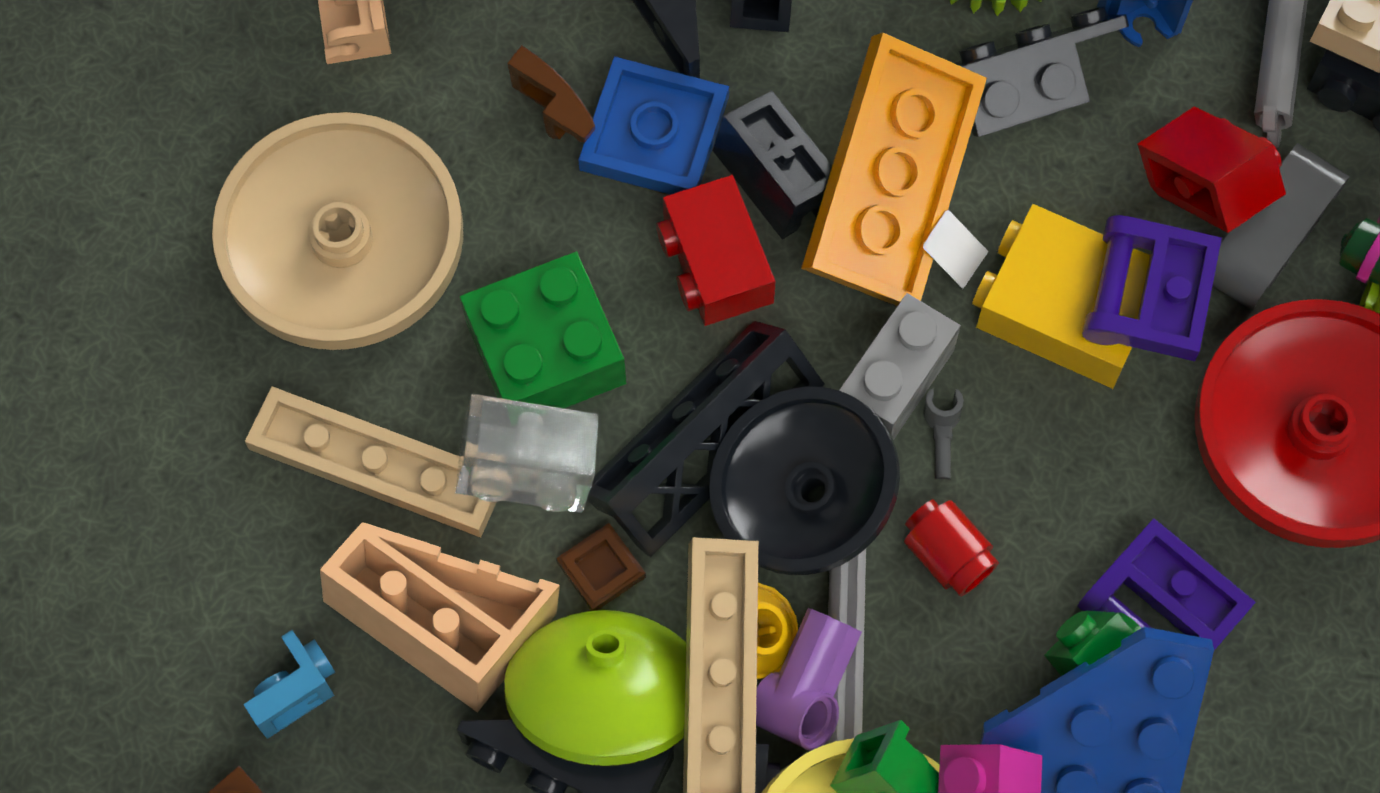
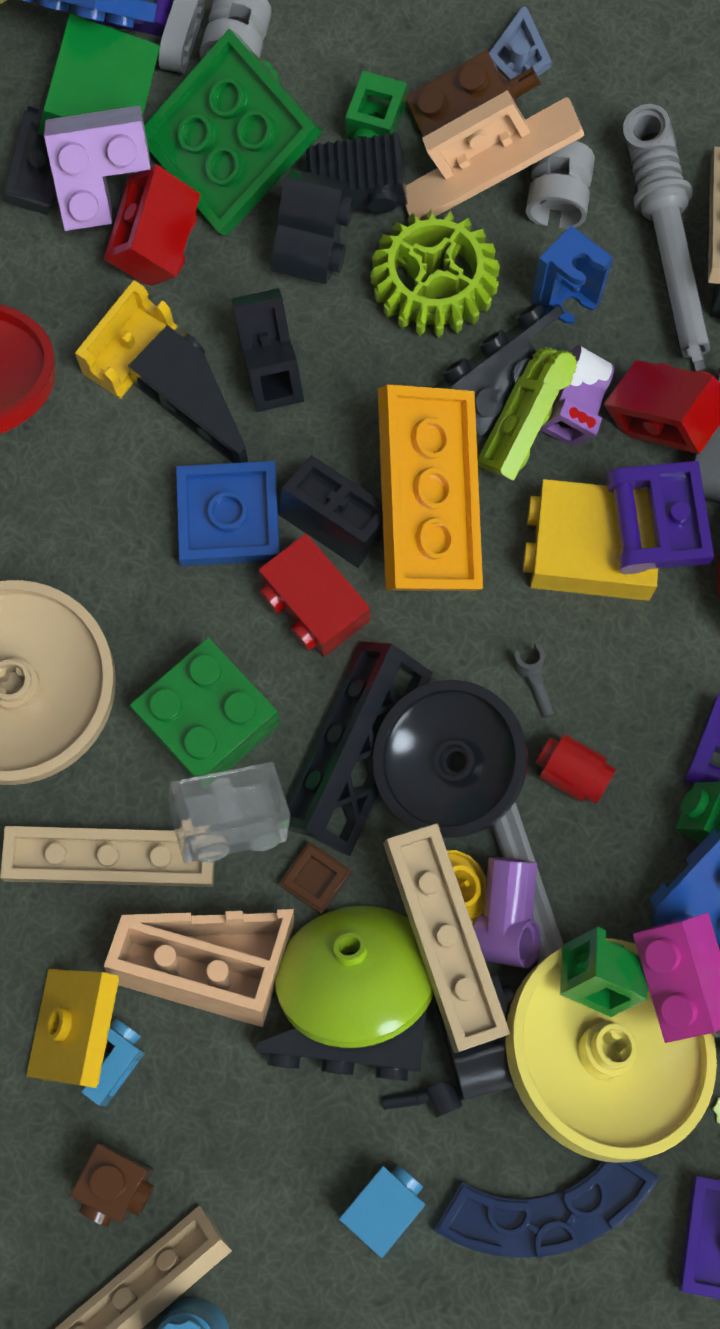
camera: 20 degrees left, 5 degrees up
reddish brown slope [508,45,596,142] -> none
light grey brick [839,293,961,440] -> none
white sticker [923,210,989,289] -> none
none -> yellow plate [26,969,119,1088]
none -> lime hinge [477,347,578,481]
none -> medium lavender leg [540,345,614,446]

